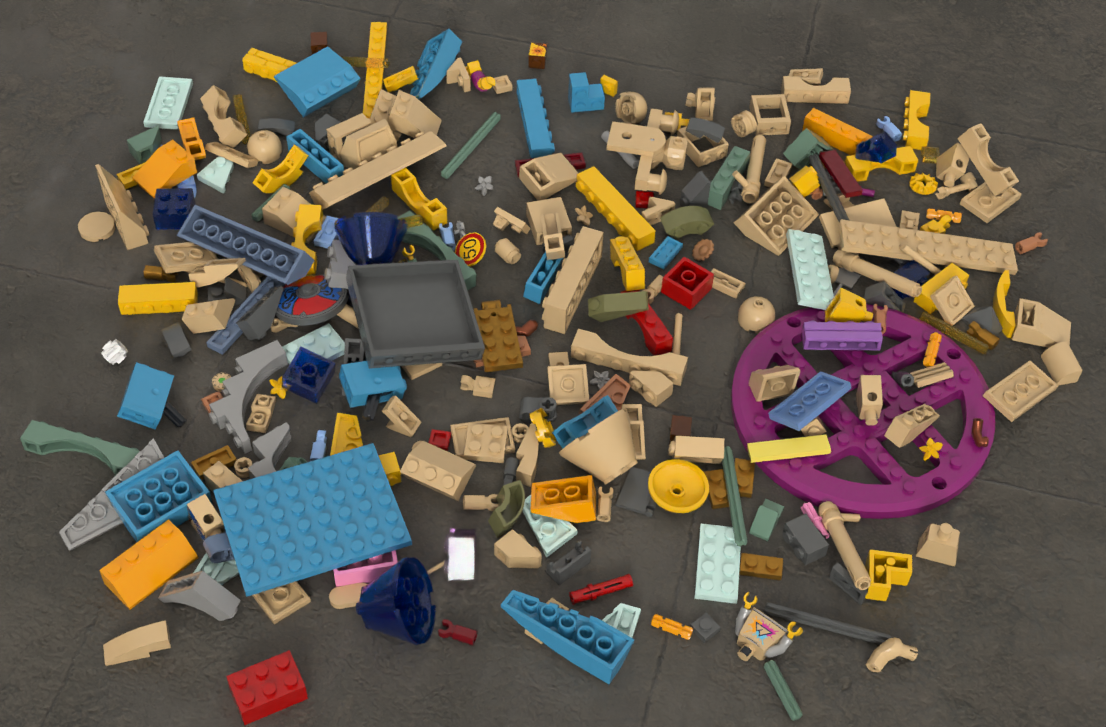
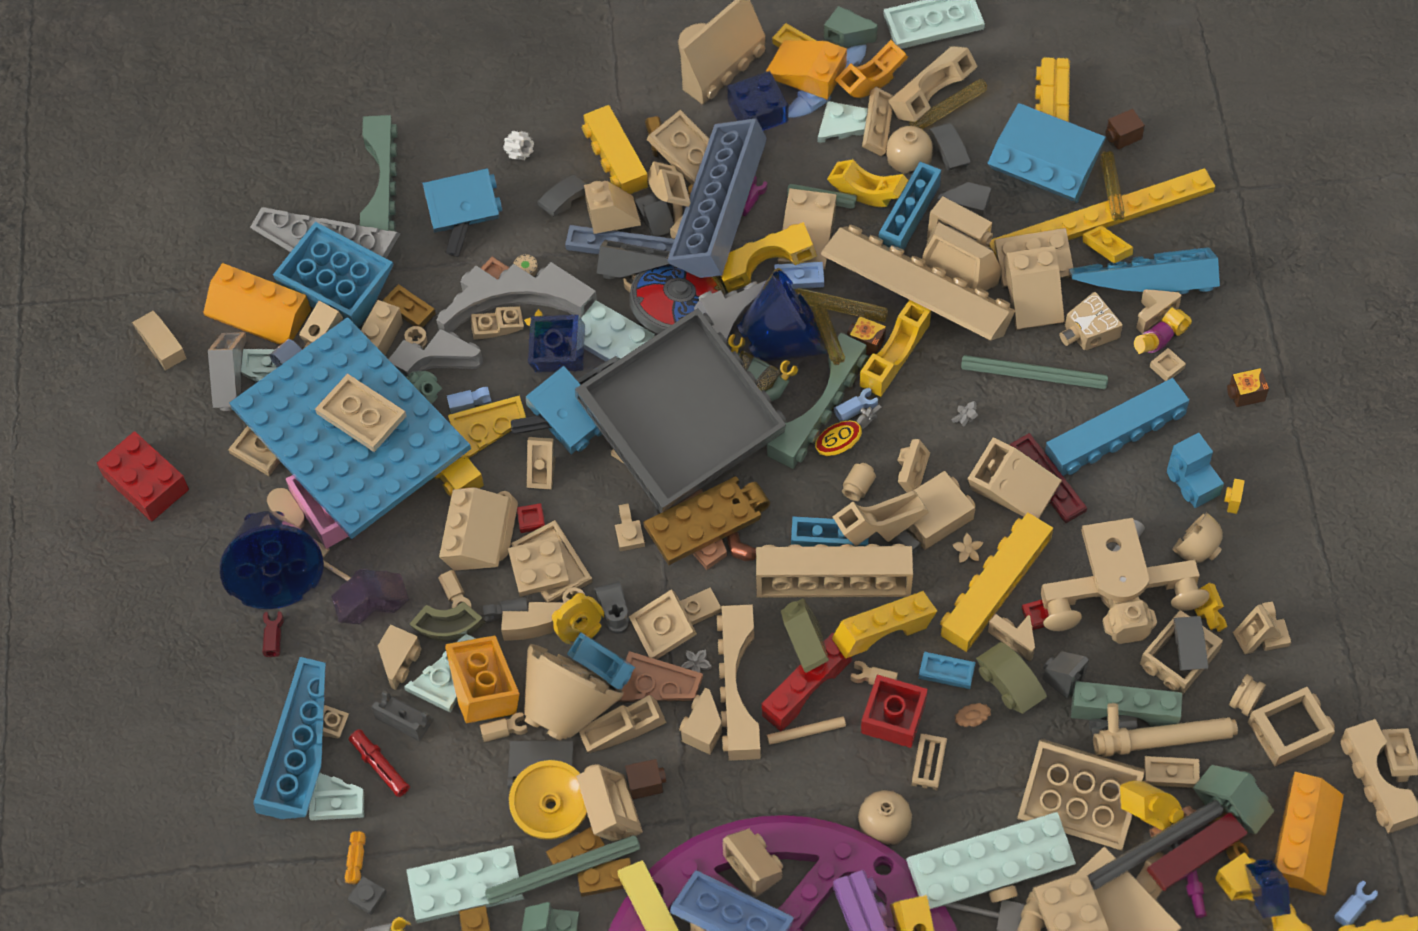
camera: 75 degrees right, 10 degrees up
none -> tan plate [315,374,406,452]
none -> brick [847,316,886,356]
none -> tan torso [1059,292,1123,350]

